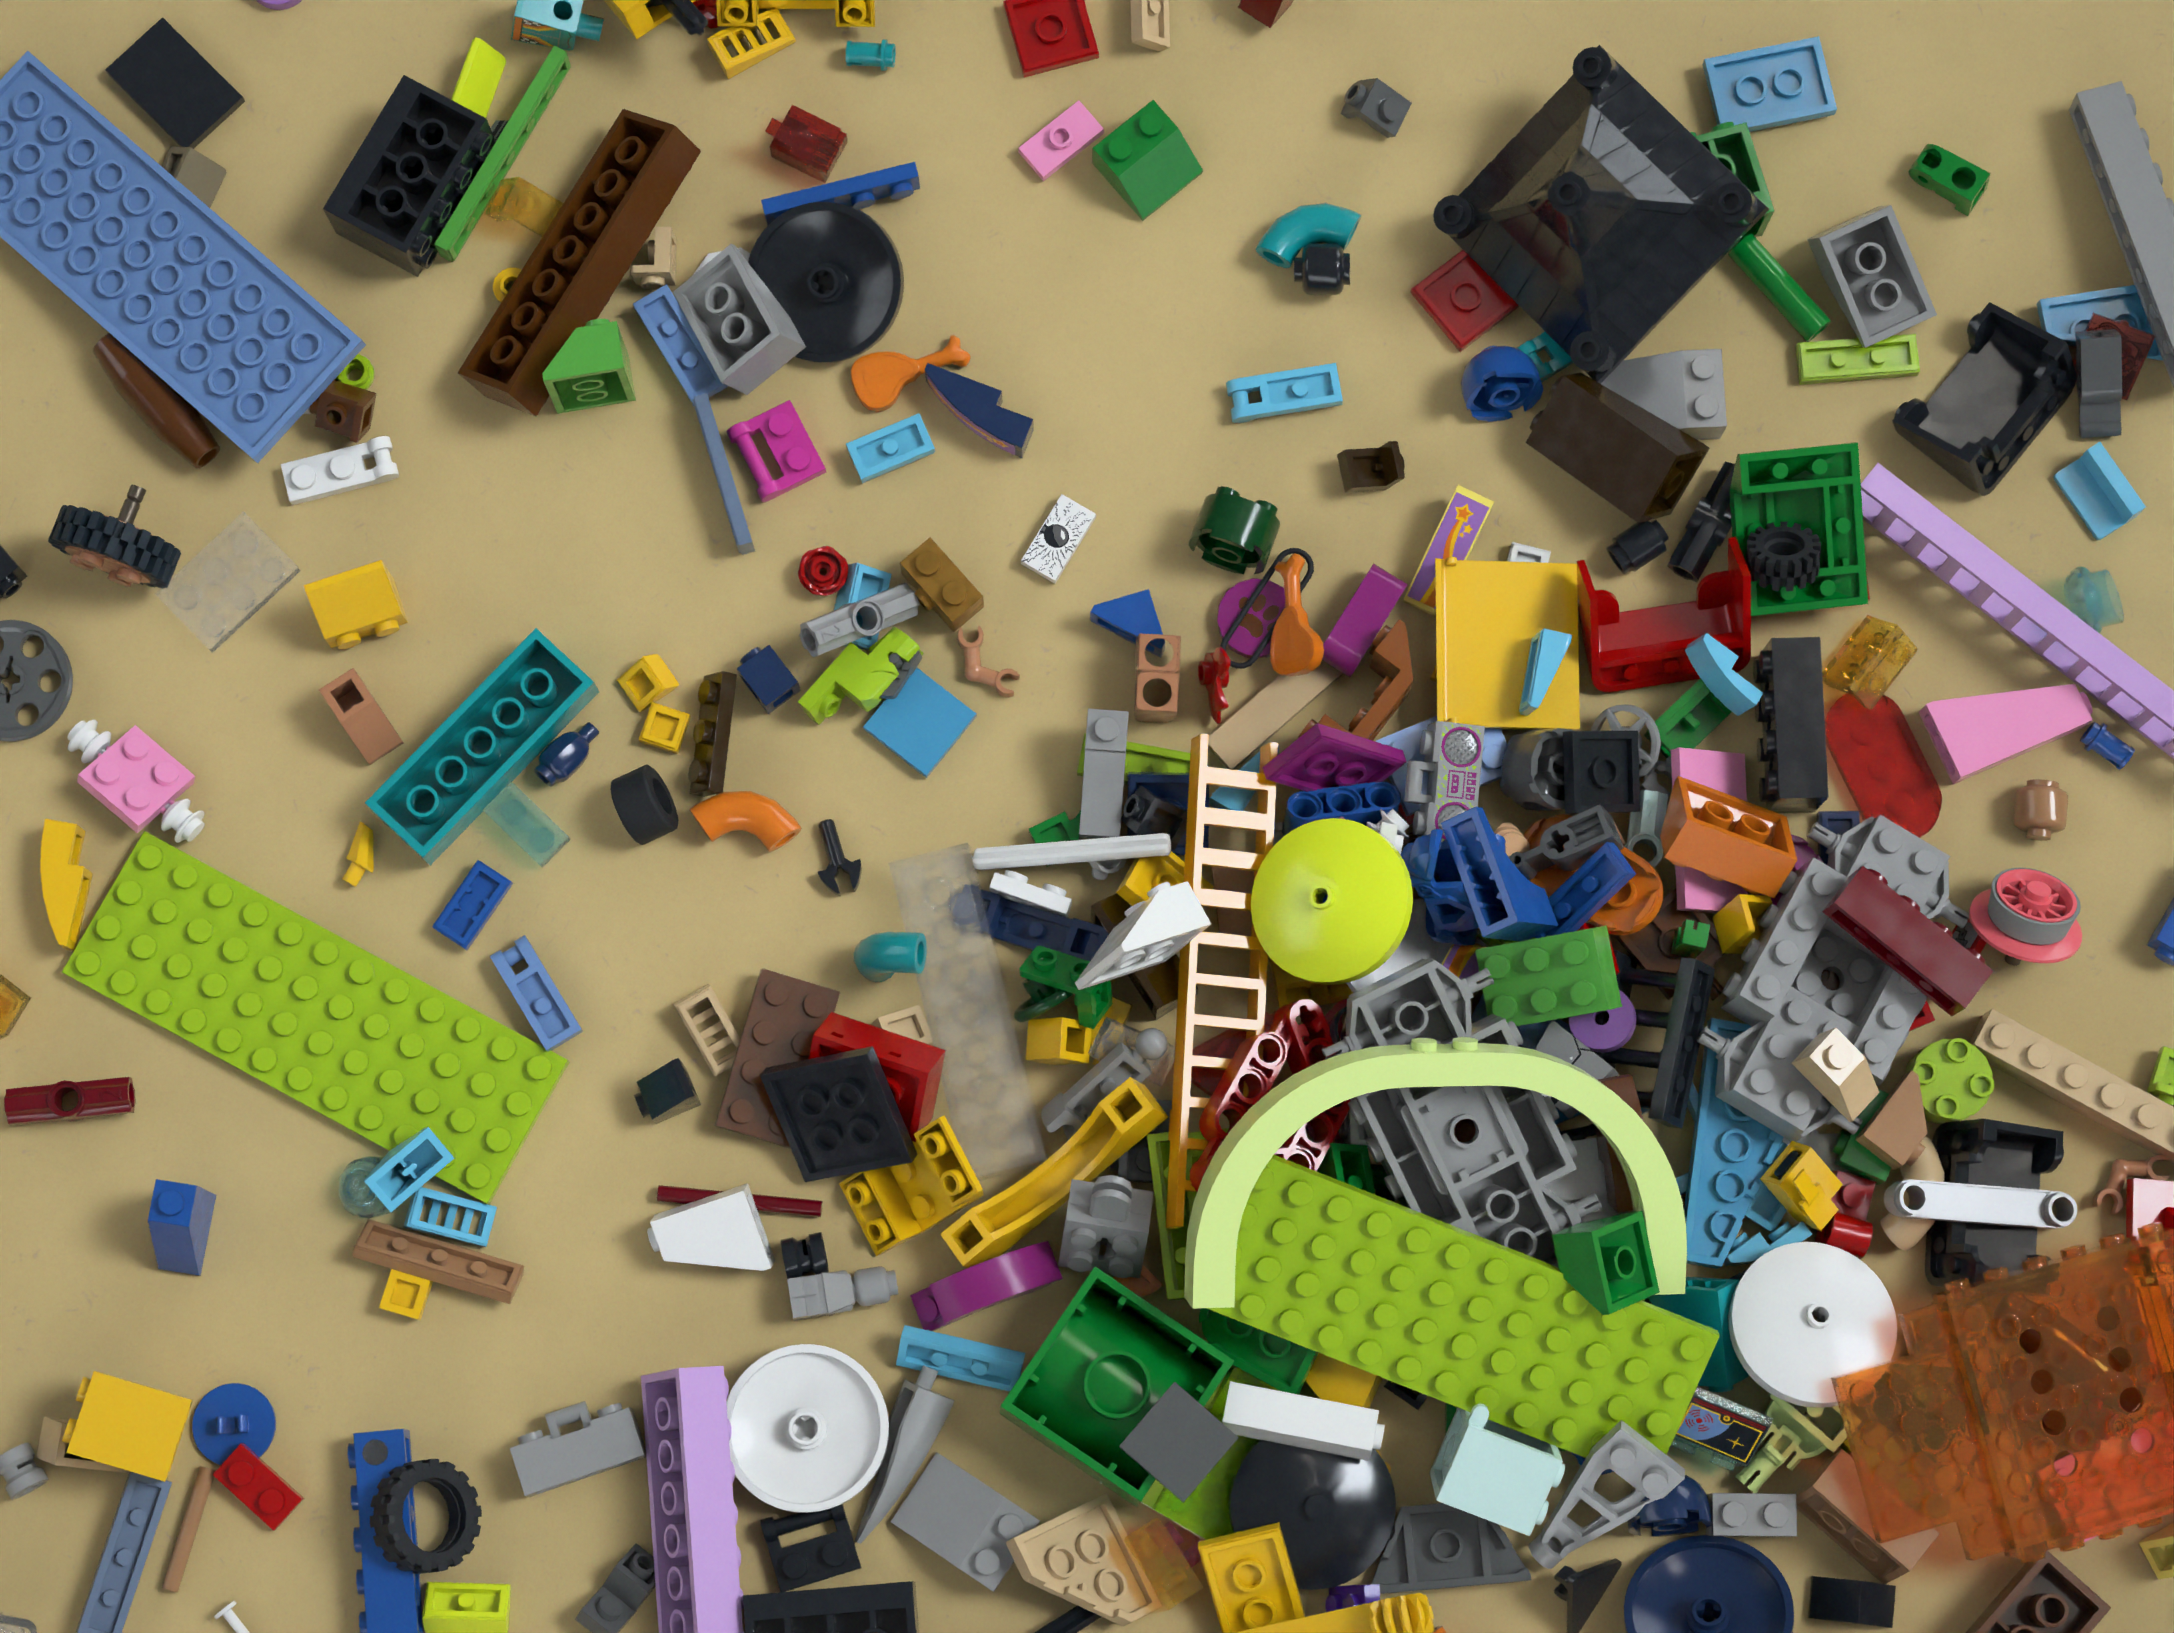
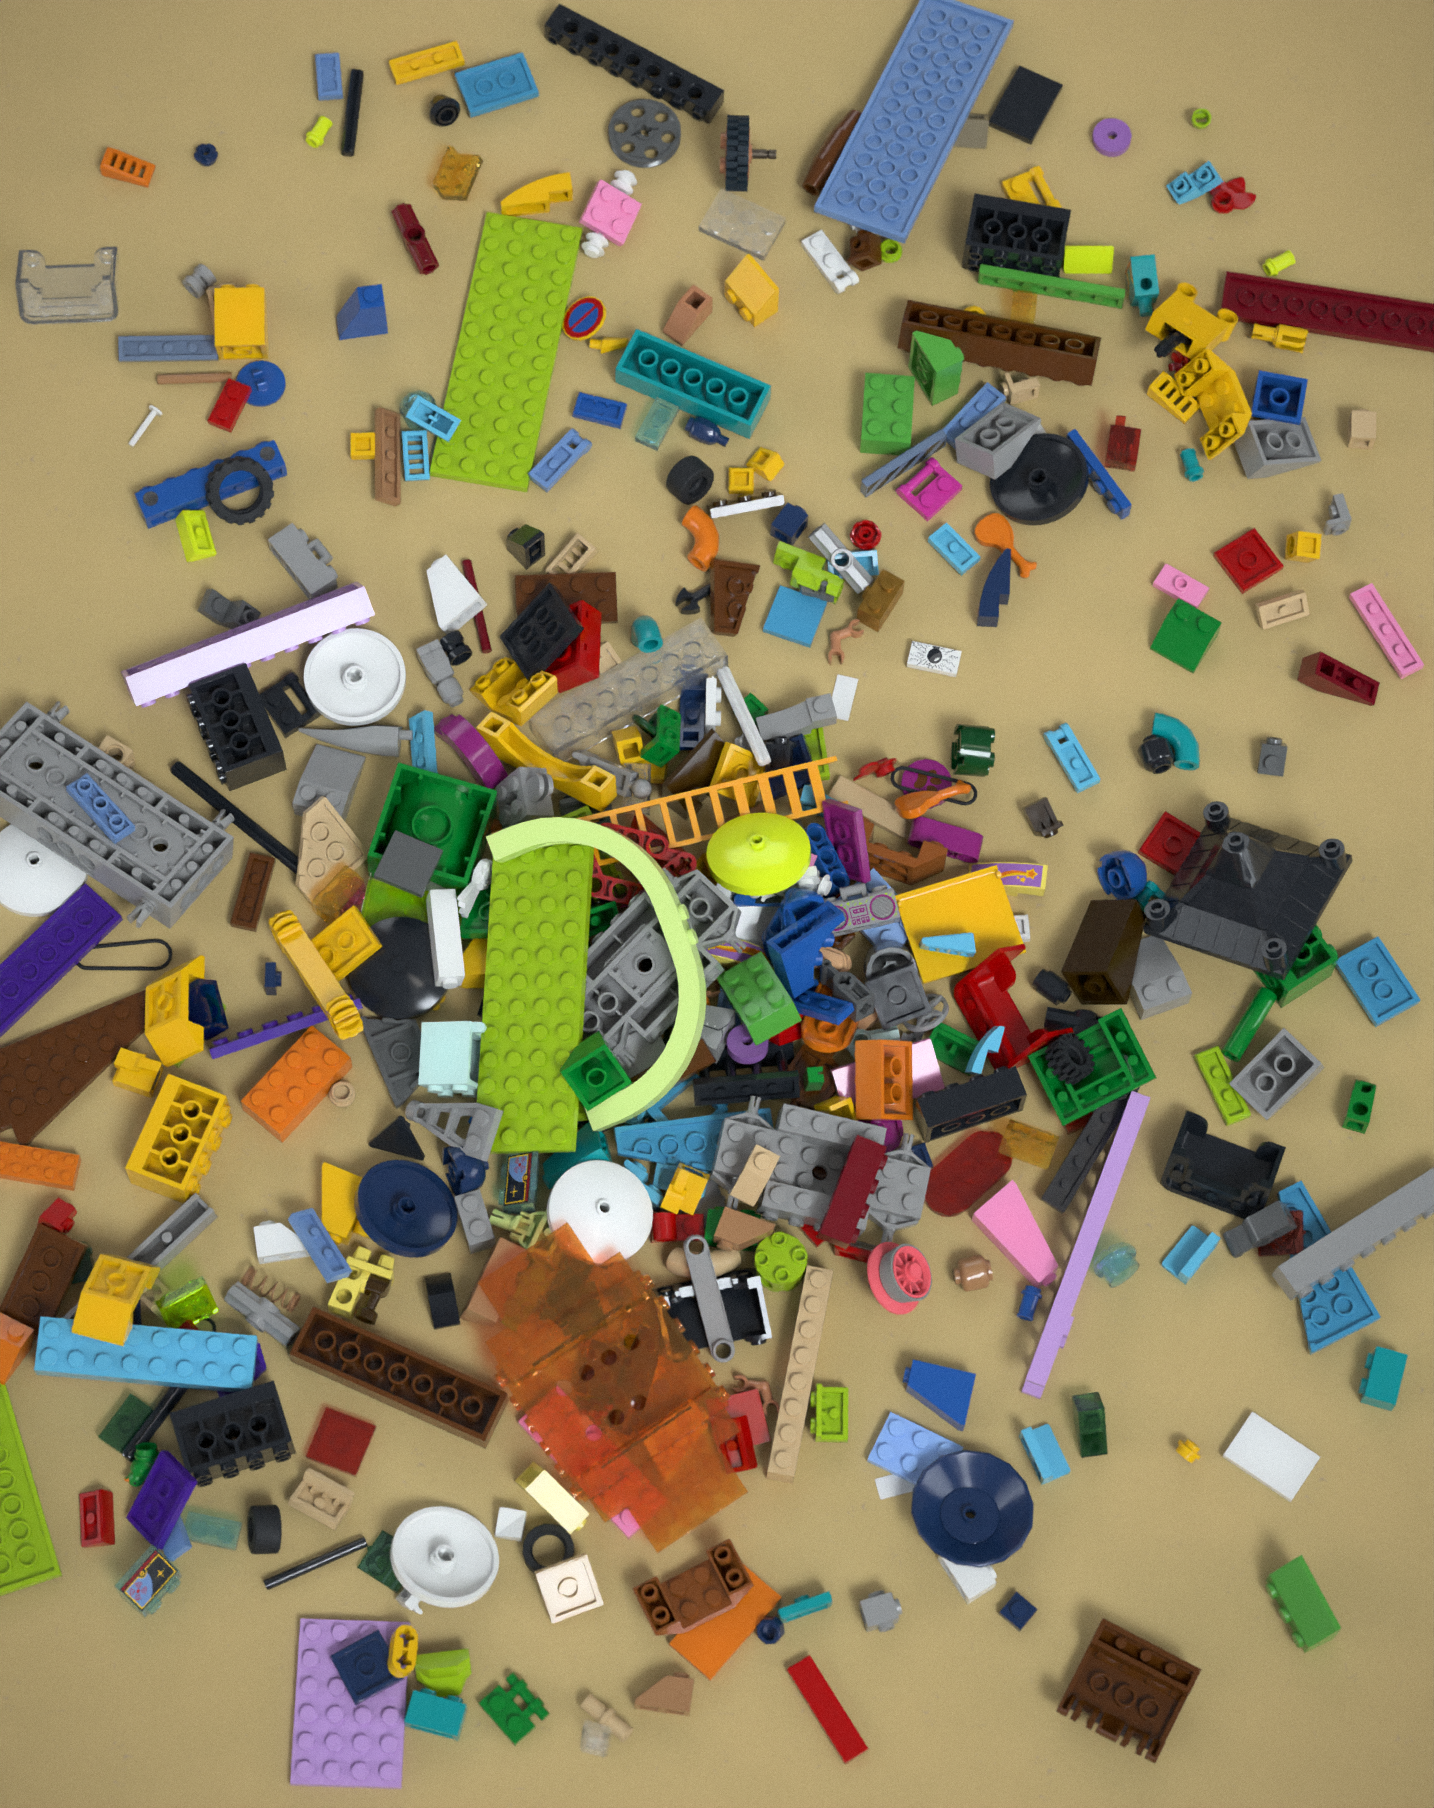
camera: 70 degrees right, 10 degrees down
white slope [1075,881,1211,990] -> none
blue slope [1090,589,1165,658] -> none
nougat piece [1134,633,1181,723] -> none
none -> white piece [457,859,493,919]
none -> piece [562,296,606,341]
none -> reddish brown wing [710,559,760,637]
none -> white sticker [832,675,858,721]
none -> bright green brick [860,373,915,455]
none -> yellow plate [1001,166,1062,208]
none -> black plate [1040,1087,1140,1214]

